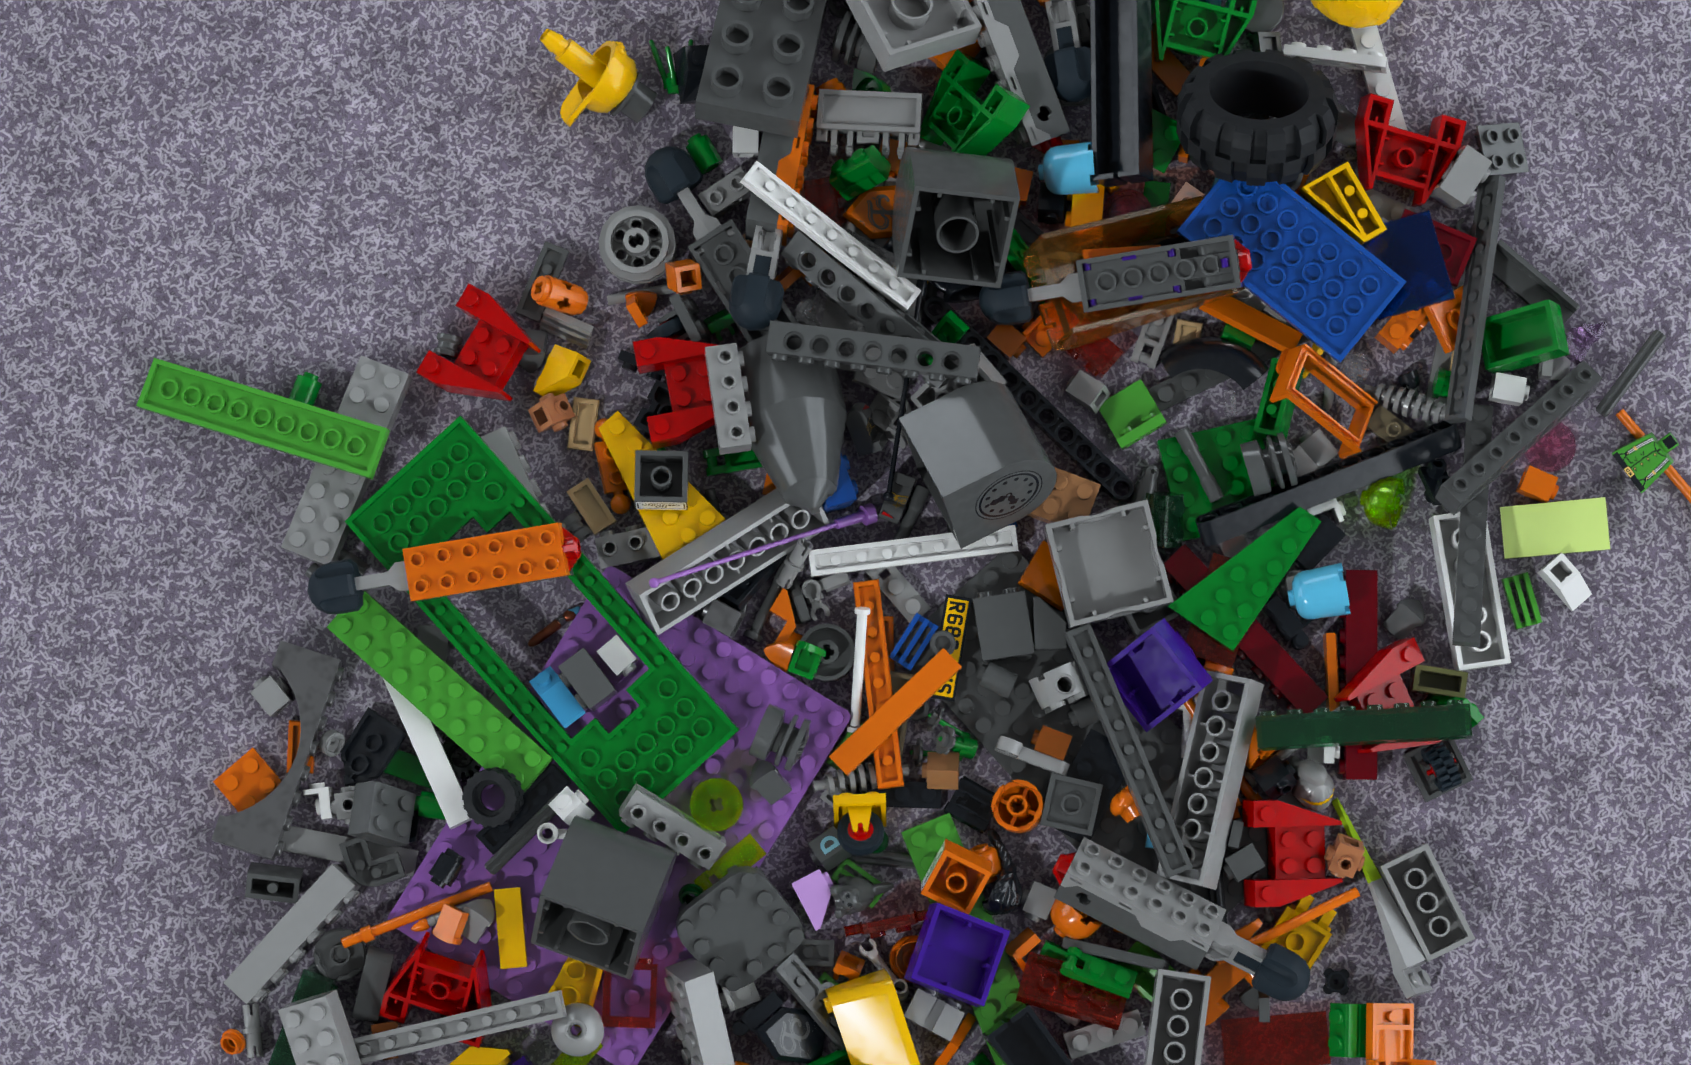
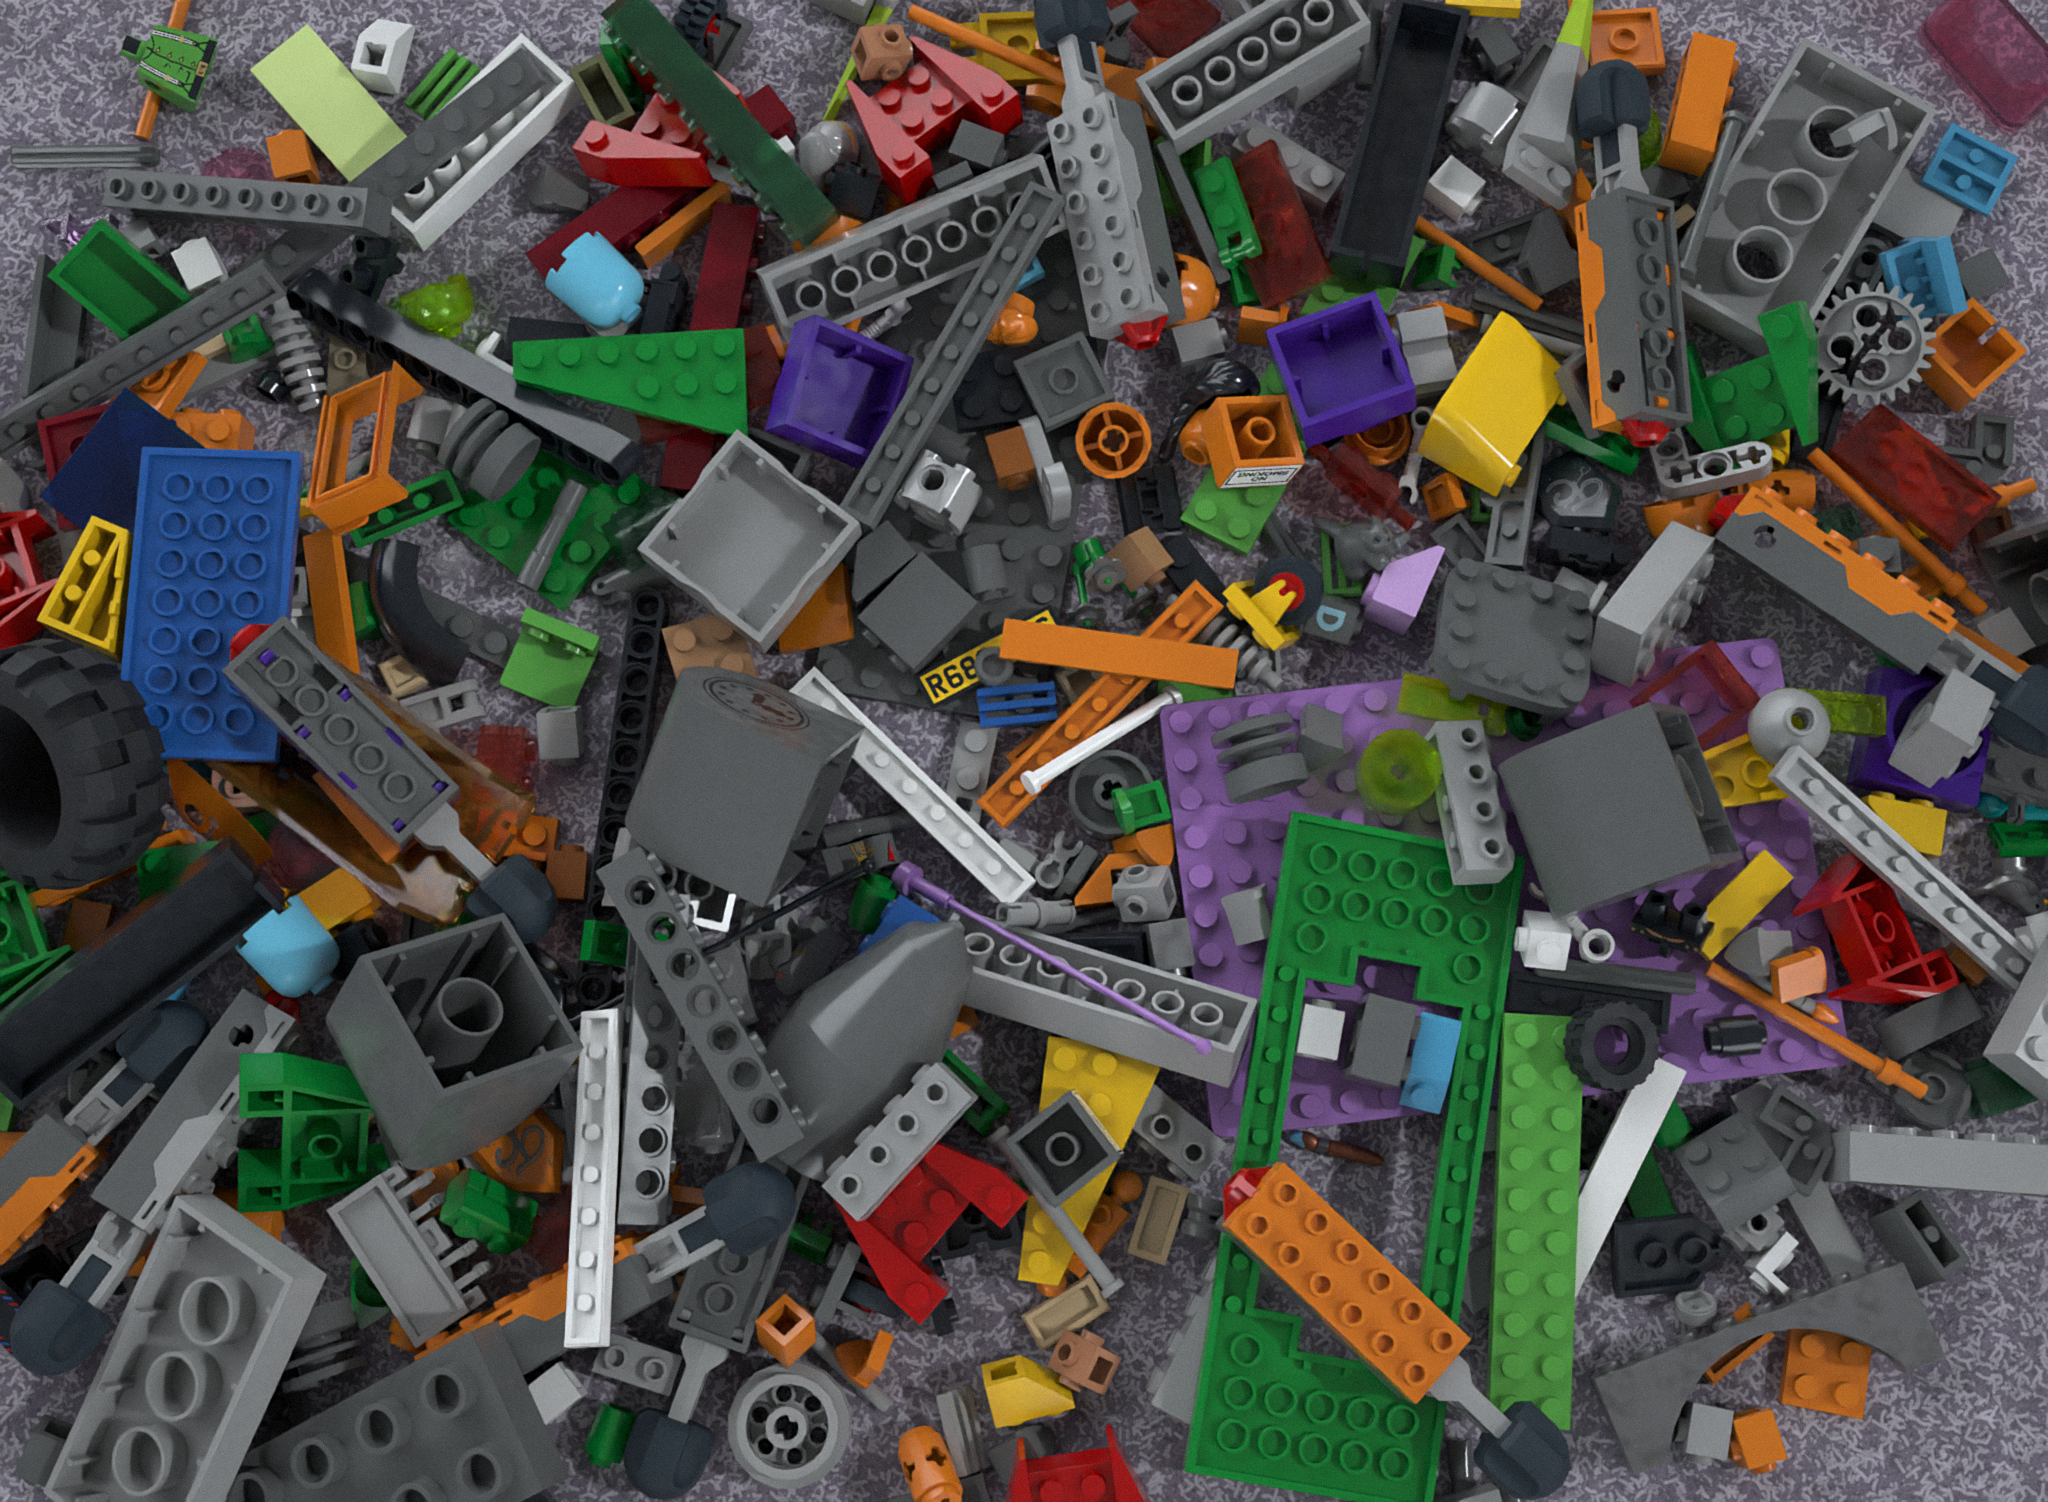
camera: 130 degrees left, 5 degrees down
none -> orange piece [167,760,274,866]
none -> green brick [847,873,897,935]
none -> light grey bar [986,1125,1124,1299]
none -> light grey brick [1112,864,1178,924]
none -> light grey tile [1221,884,1271,946]
none -> black hips [1629,890,1715,959]
none -> orange brick [1728,1406,1788,1474]

